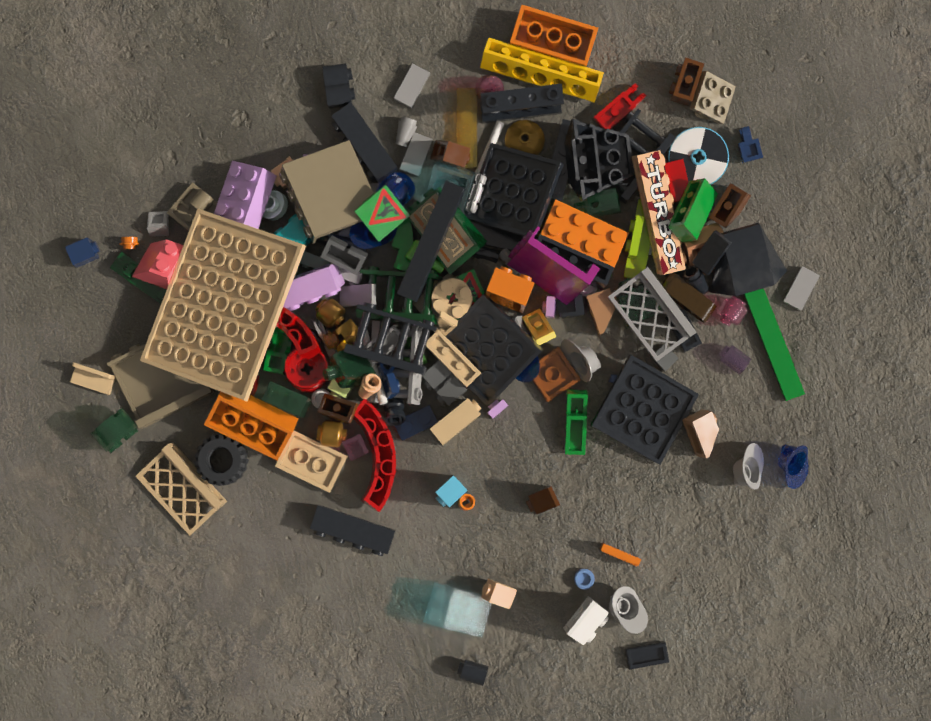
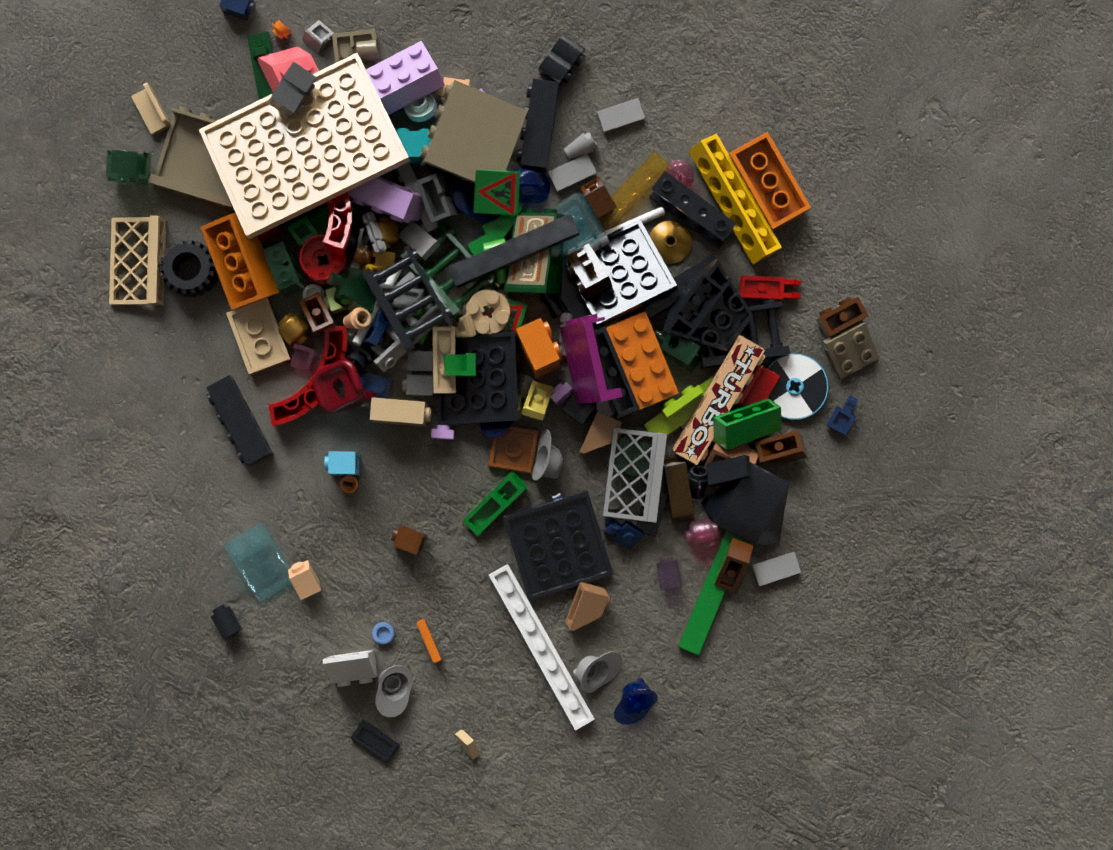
camera: 45 degrees right, 0 degrees up
none -> dark grey piece [267,62,316,118]
none -> dark red piece [313,359,376,413]
none -> light grey axle [362,212,387,254]
none -> green panel [444,353,476,377]
none -> tan tile [455,730,479,760]
none -> white plate [489,564,595,730]
none -> dark brown brick [566,243,613,299]
none -> dark blue plate [604,517,644,550]
none -> reddish brown slope [714,538,753,593]

